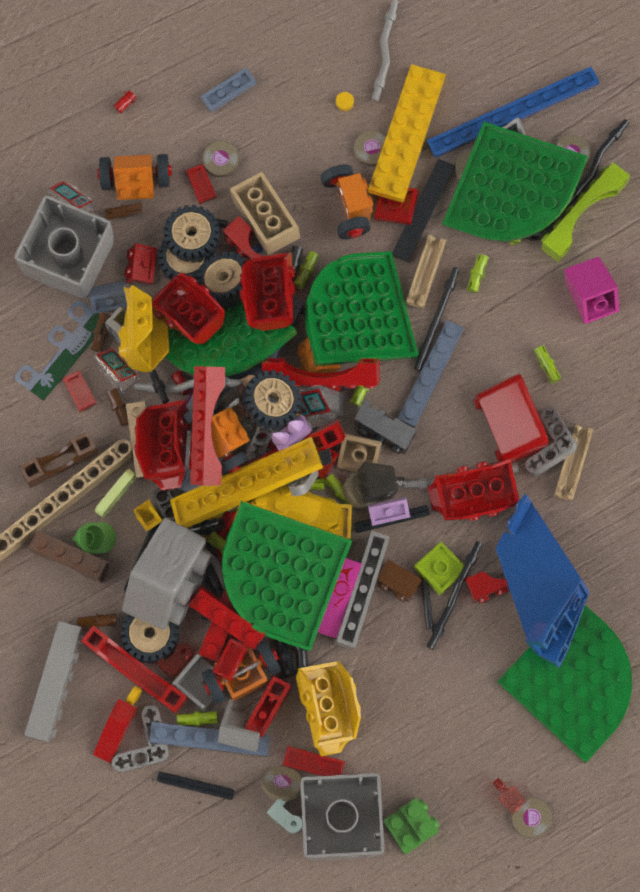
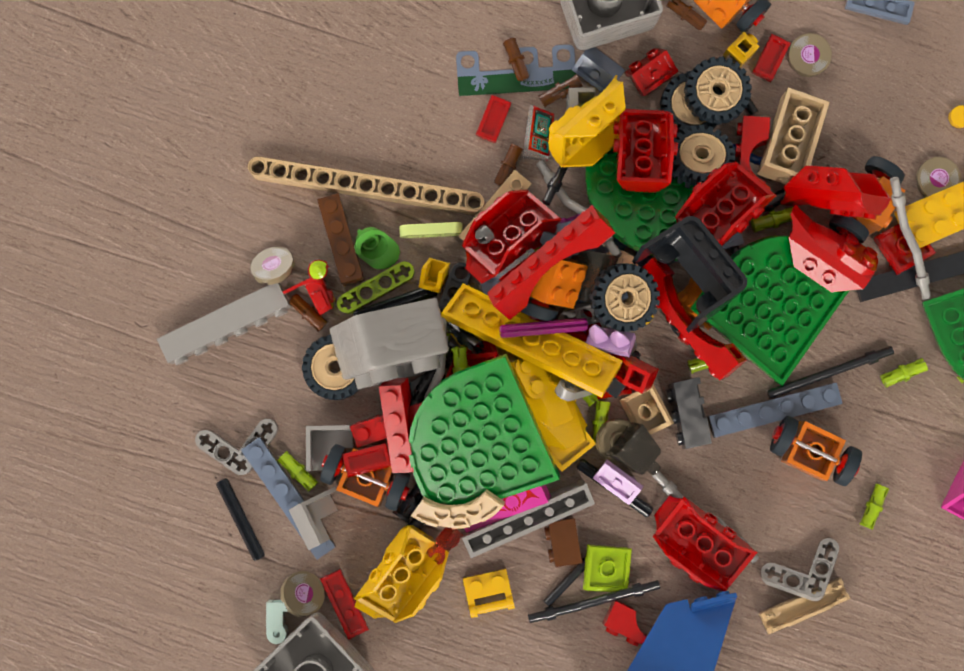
camera: 45 degrees right, 10 degrees up
reddish brown arch [19,431,99,488] -> none
red arch [81,626,188,715] -> none
red slope [93,699,138,764] -> none
yellow tile [126,686,142,706] -> none
clear red leg [157,642,193,679] -> none
red pin [171,371,191,396] -> none
red slope [245,676,293,738] -> none
slope [298,385,343,424] -> none
tan piece [406,235,446,310] -> none
windscreen [473,374,549,463] -> none
none -> tile [250,247,295,285]
none -> red piece [282,259,336,315]
none -> lime beam [337,261,415,314]
none -> tan tile [411,489,505,529]
none -> clear red plate [426,527,463,565]
none -> yellow plate [463,568,515,618]
none -> dark grey hinge [475,224,495,244]
none -> magenta axle [499,318,588,338]
none -> reddish brown axle [503,38,529,81]
none -> black windscreen [632,216,747,333]
none -> yellow window [723,32,760,68]
none -> brick [770,416,862,486]
none -> red slope [781,165,891,220]
none -> red slope [788,204,878,292]
none -> light grey bar [890,177,931,300]

